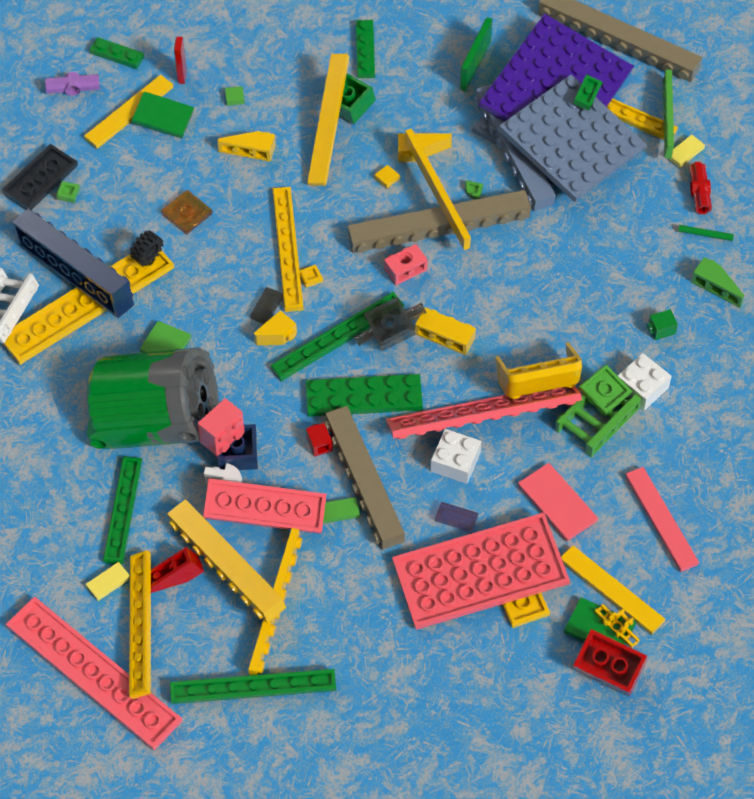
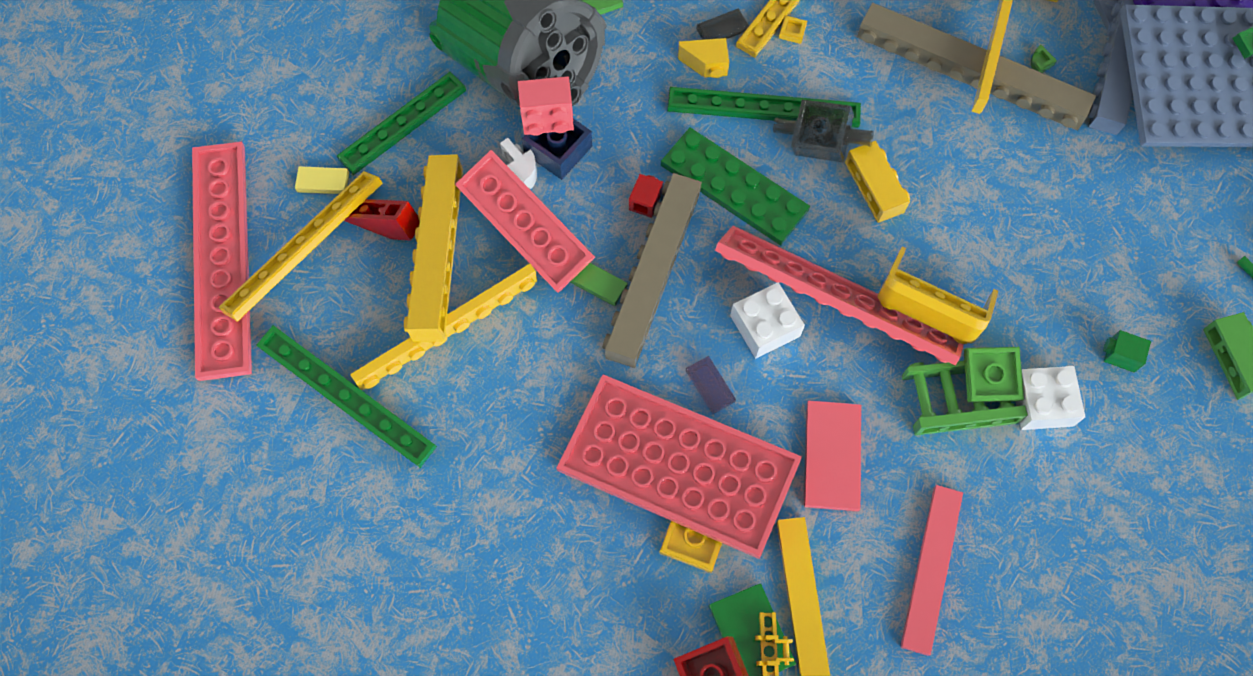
camera: 40 degrees right, 10 degrees up
coral brick [384,244,428,285] -> none

